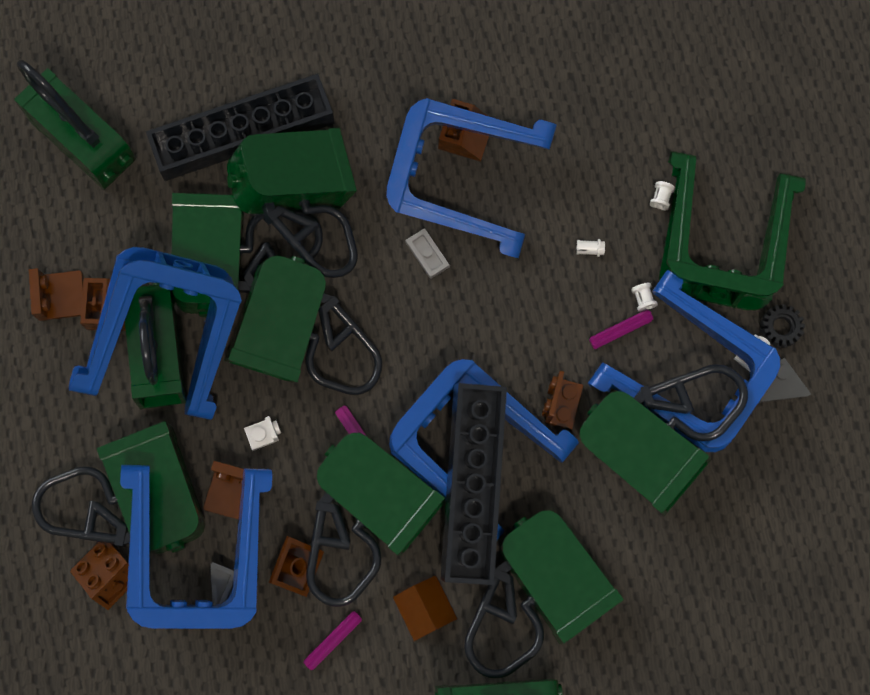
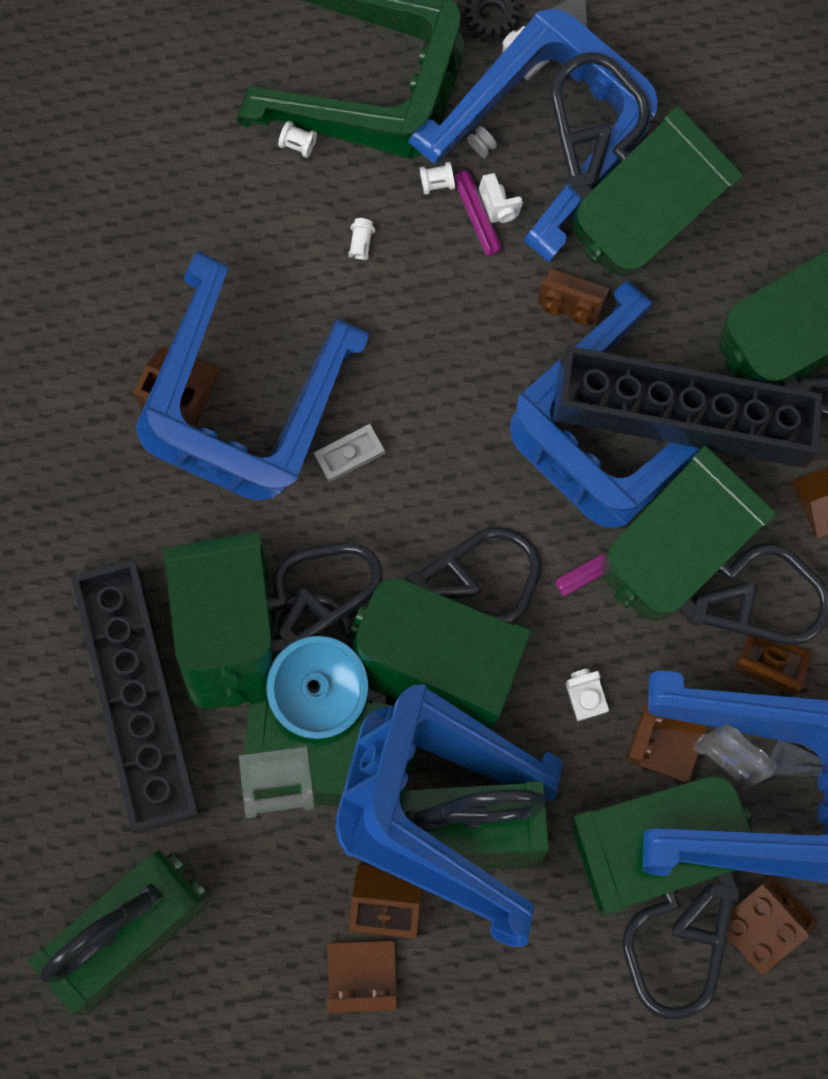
camera: 80 degrees left, 0 degrees up
none -> clear plate [239,747,315,818]
none -> dark azure dish [266,636,368,739]
none -> light grey bush [467,126,497,158]
none -> white bracket [478,173,523,223]
none -> clear plate [693,724,778,790]

